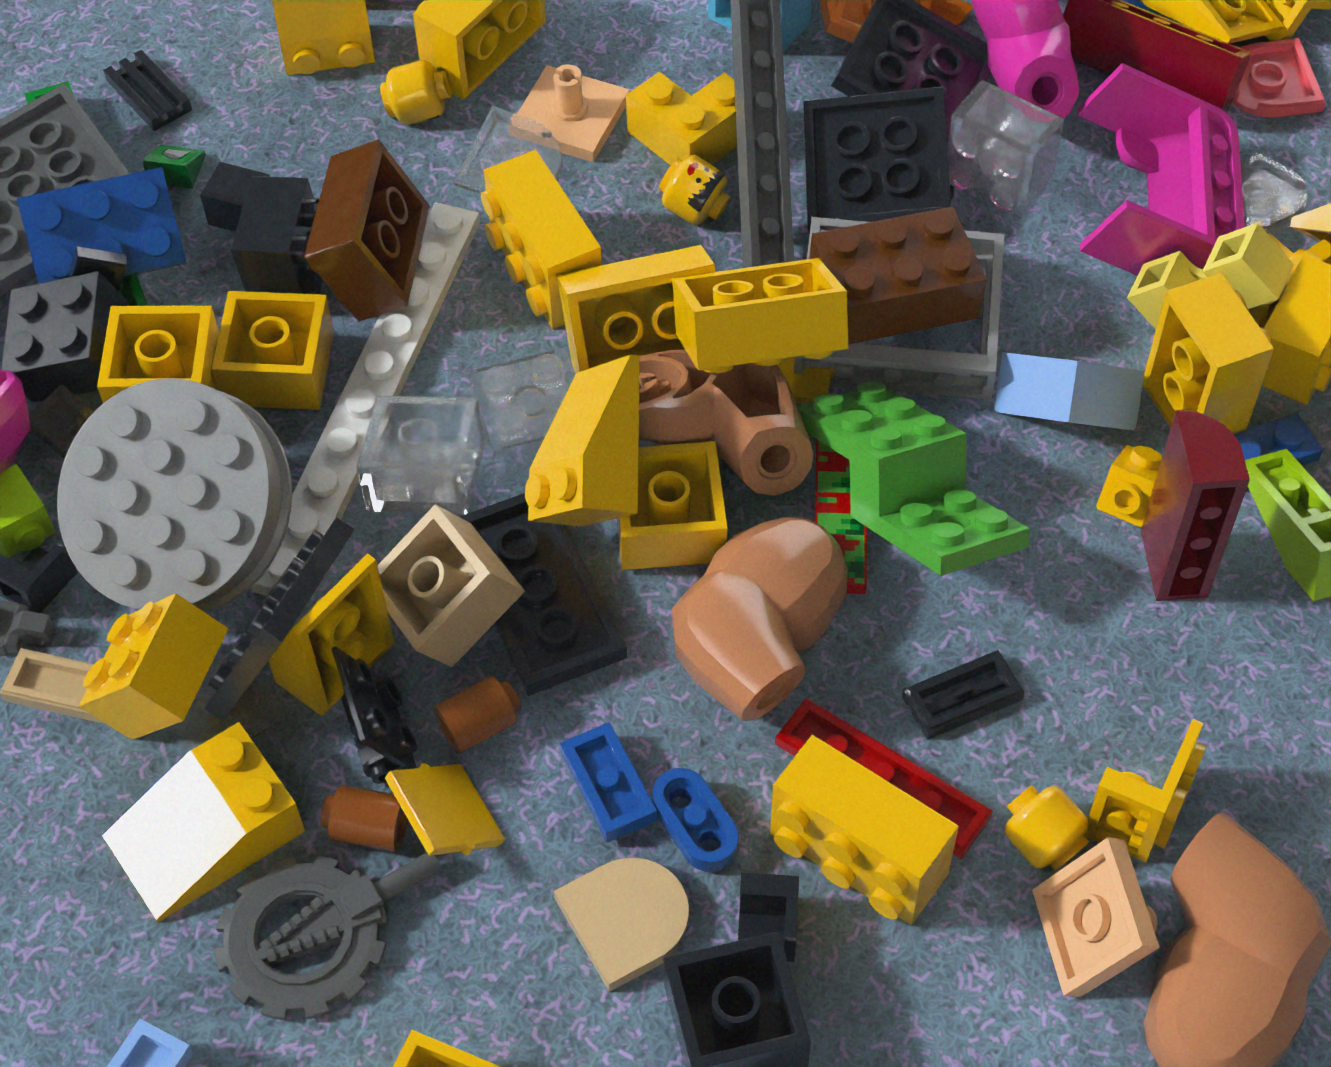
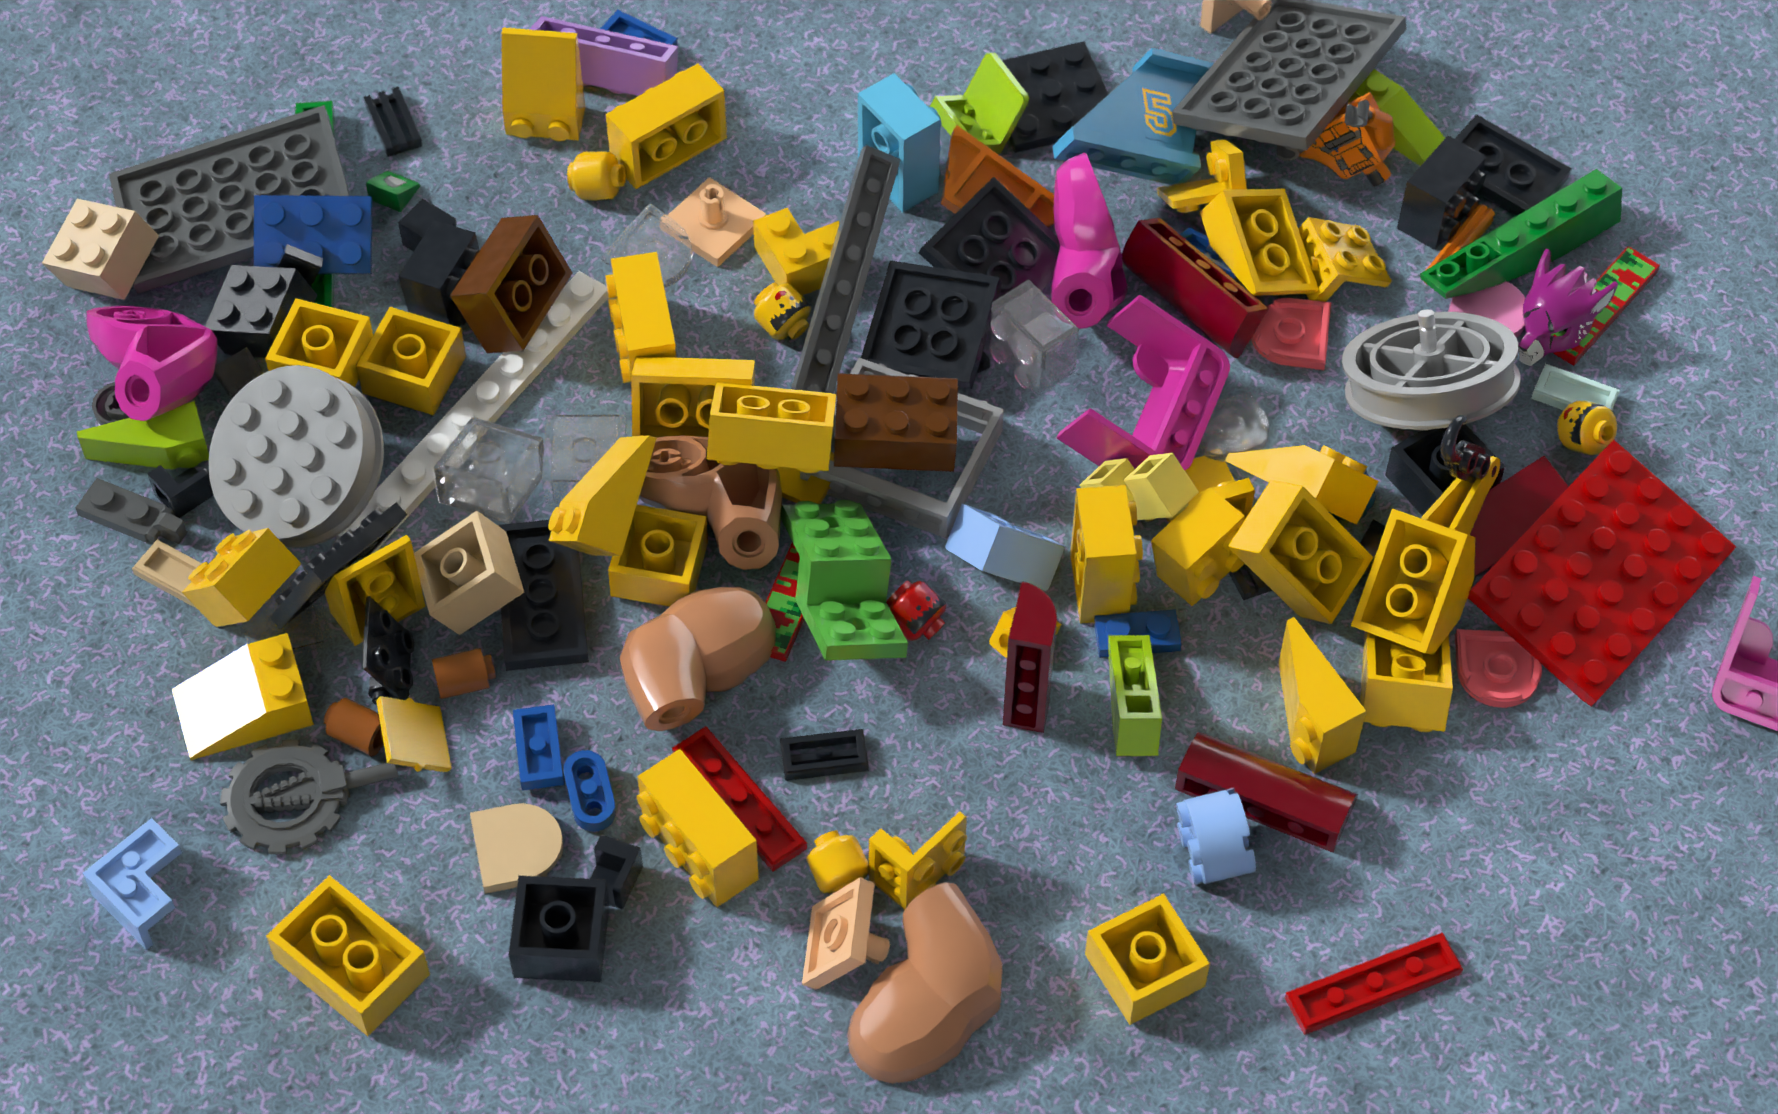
camera: 15 degrees right, 0 degrees up
none -> red head [886,580,946,641]

